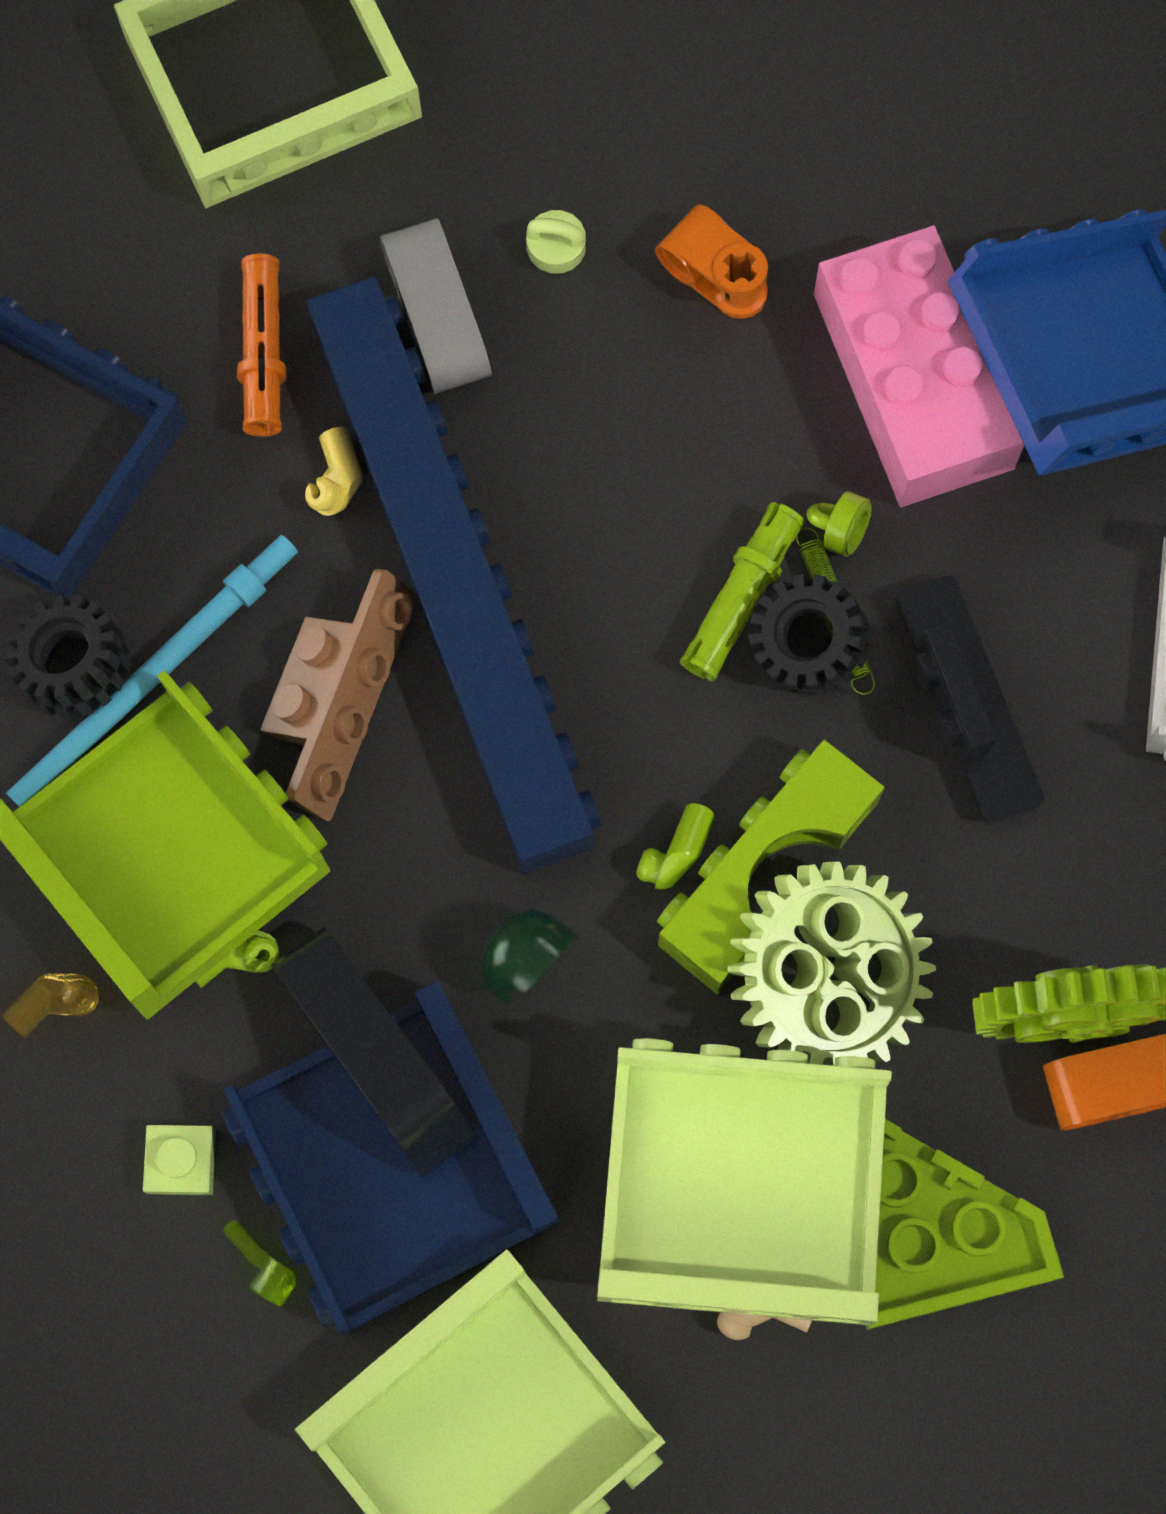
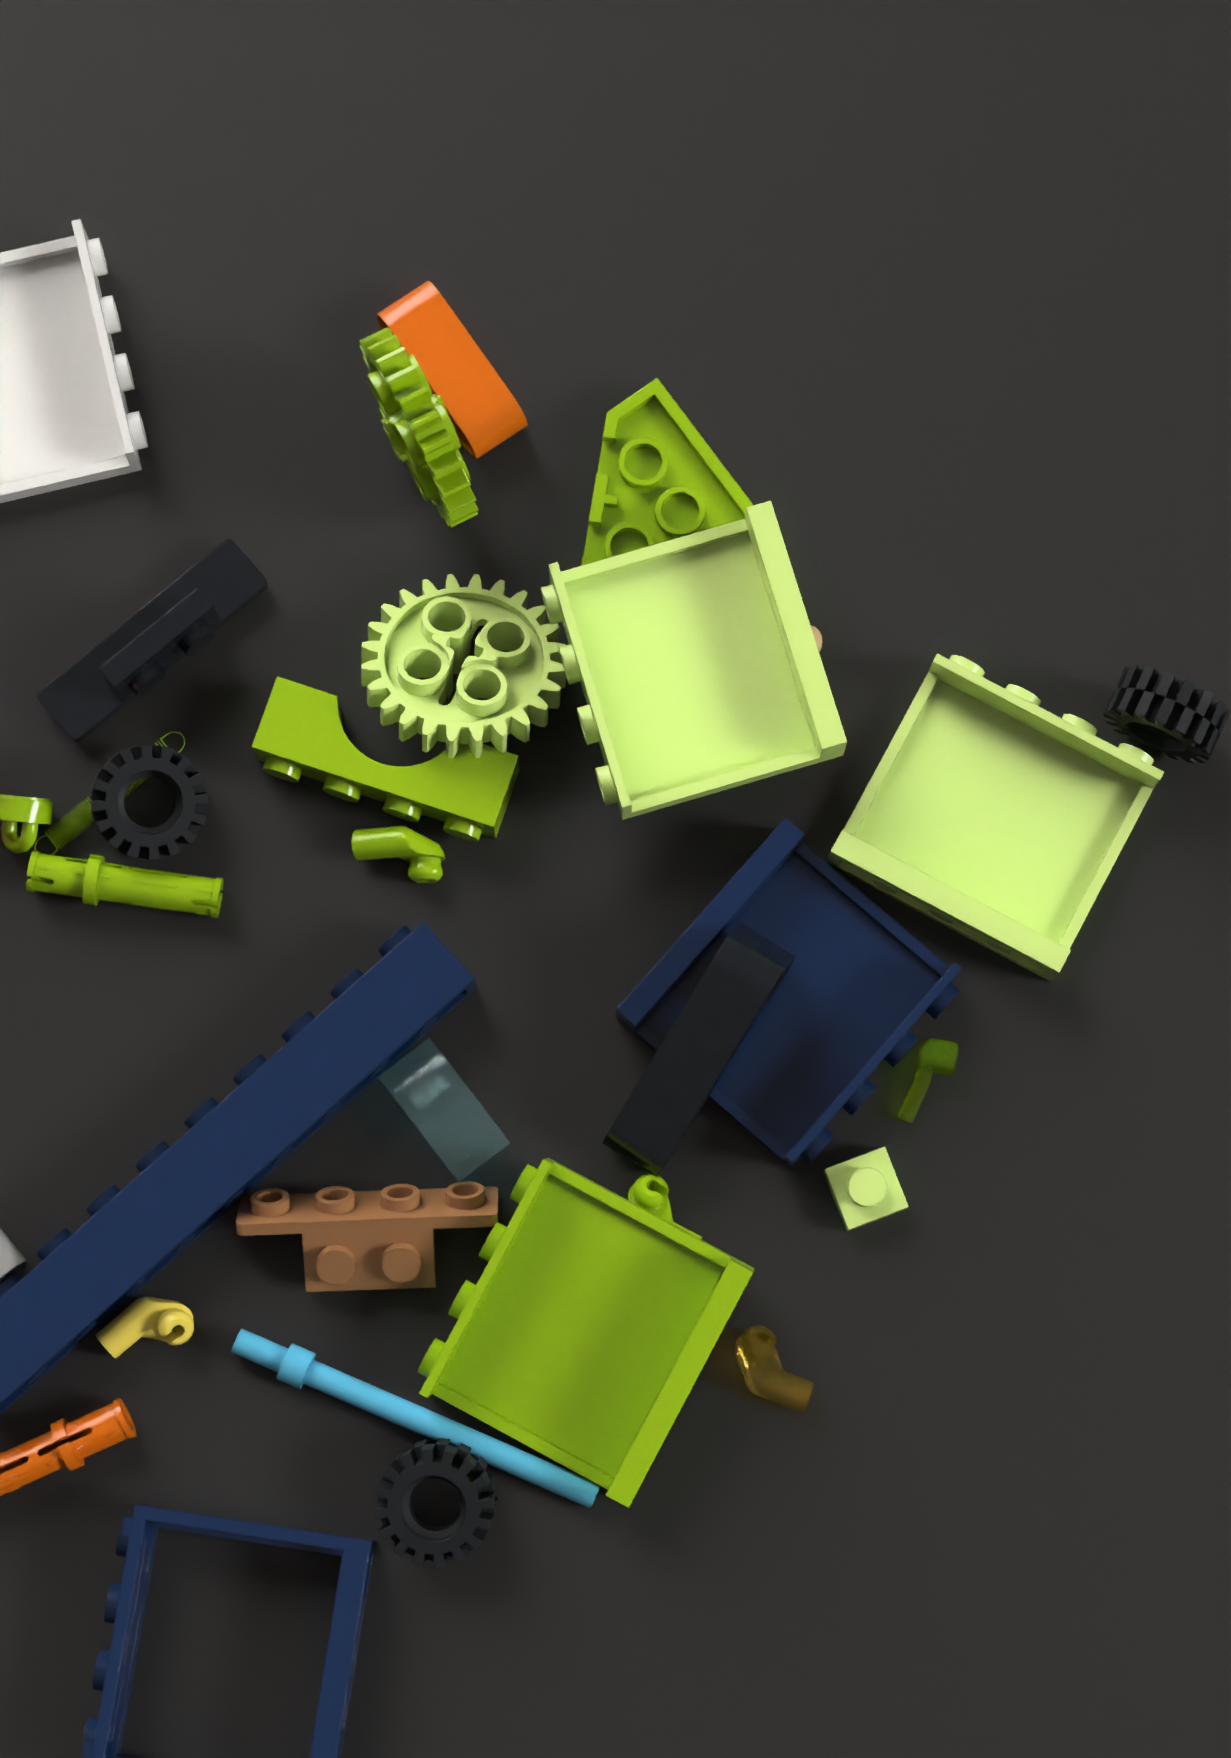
camera: 115 degrees left, 5 degrees up
clear green hair [481,909,579,1004] -> none
none -> clear light blue slope [378,1038,510,1182]

